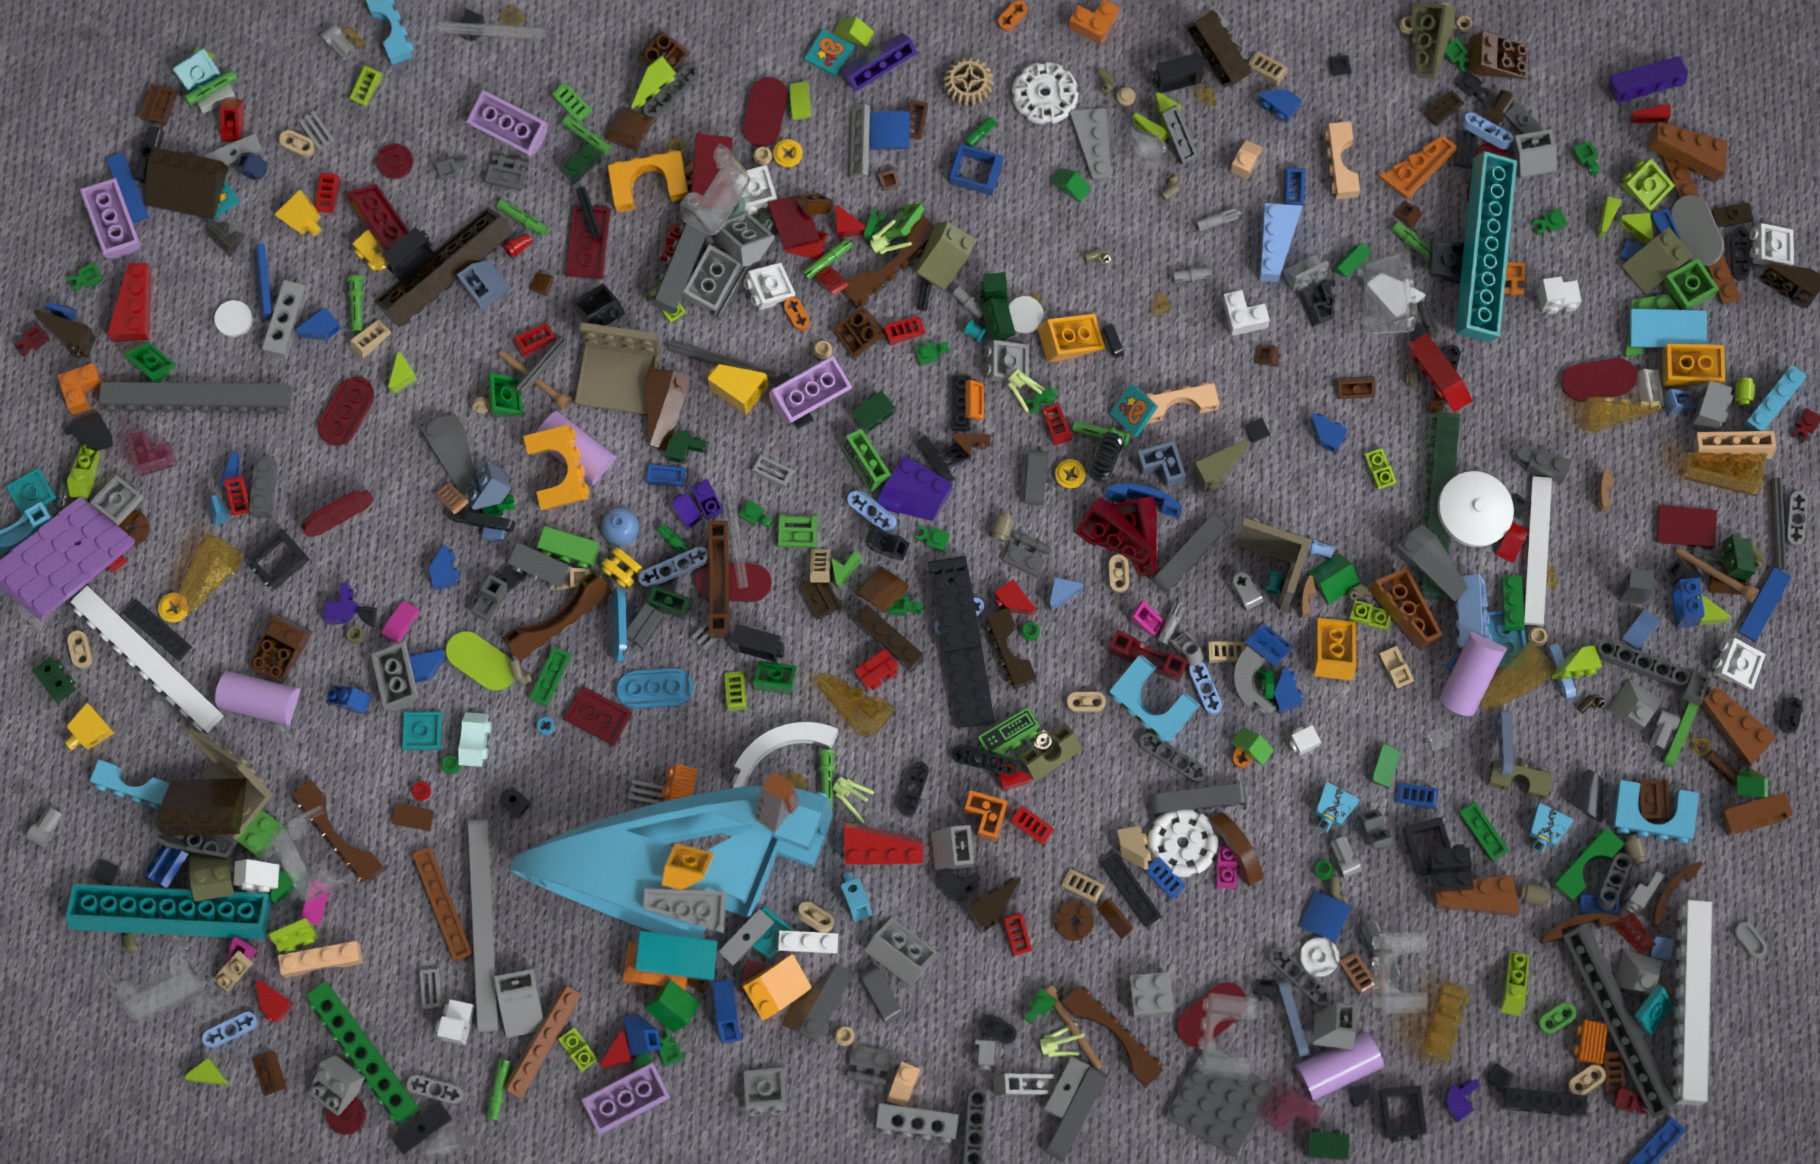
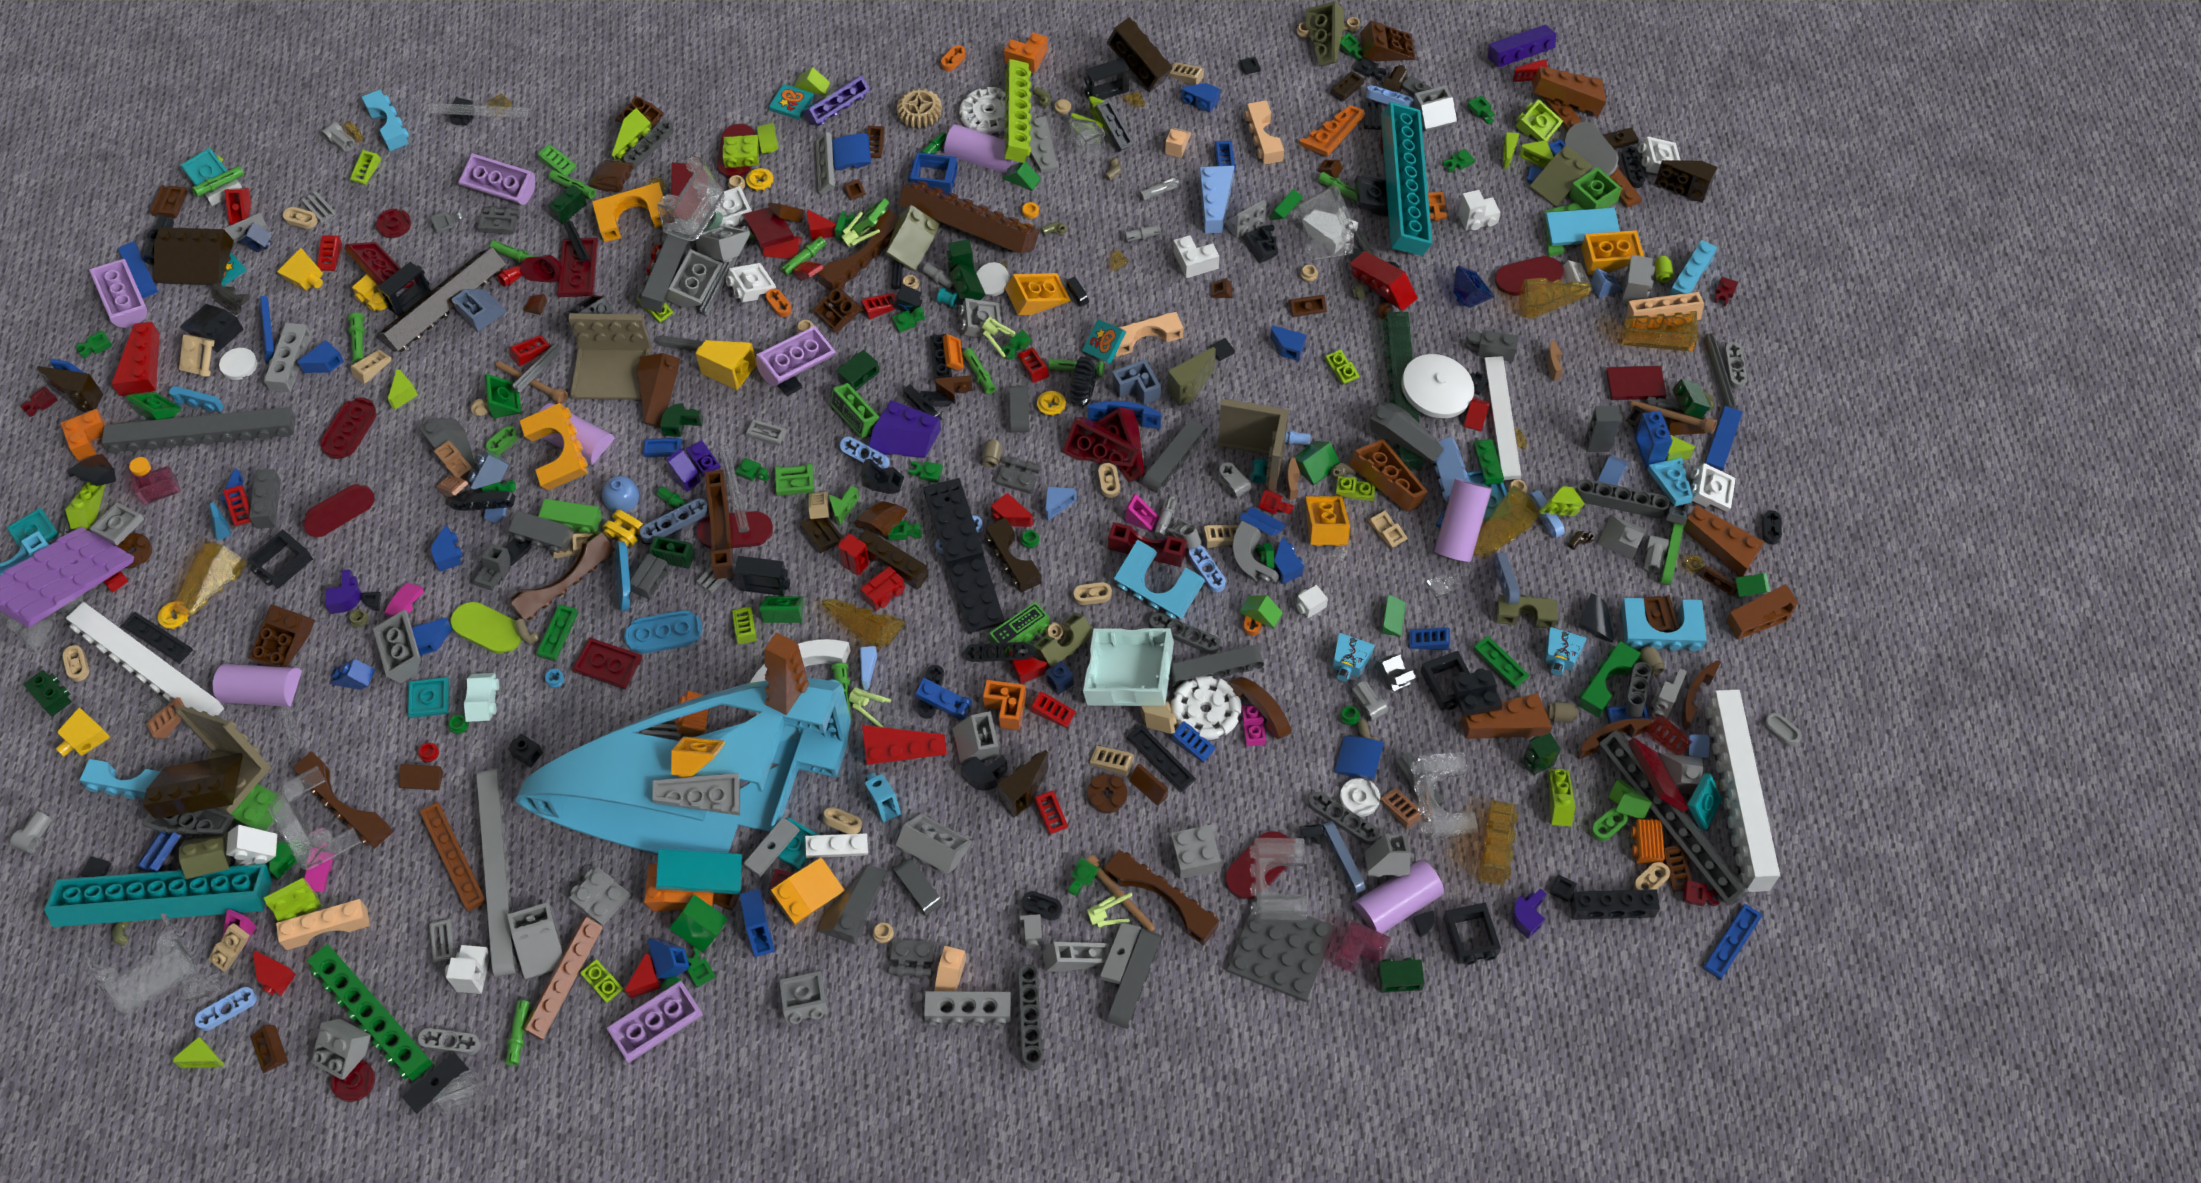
camera: 10 degrees left, 15 degrees down
none -> light orange tile [129,457,151,476]
none -> nougat slope [147,697,185,739]
none -> dark azure plate [169,386,224,413]
none -> tan plate [179,334,215,376]
none -> black slope [180,304,244,353]
none -> medium nougat slope [434,440,472,479]
none -> bright green beam [486,426,518,455]
none -> dark red piece [520,254,561,282]
none -> light grey plate [569,867,631,926]
none -> lime plate [723,135,759,168]
none -> red brick [838,534,870,576]
none -> light blue slope [860,646,877,690]
none -> black brick [893,284,923,314]
none -> reddish brown brick [898,180,1040,254]
none -> tan plate [902,275,919,290]
none -> blue plate [914,677,972,720]
none -> lavender brick [944,124,1013,173]
none -> bright green pin [963,348,996,394]
none -> lime brick [1004,59,1031,163]
none -> light orange tile [1022,202,1039,219]
none -> dark blue brick [1046,661,1074,695]
none -> light aqua tile [1083,628,1174,706]
none -> red plate [1258,489,1294,514]
none -> tan plate [1300,265,1318,282]
none -> clear blue slope [1453,265,1495,308]
none -> dark green brick [1523,733,1561,775]
none -> bright green slope [1608,780,1652,819]
none -> dark red tile [1628,737,1689,812]
none -> medium azure wing [1648,458,1693,506]

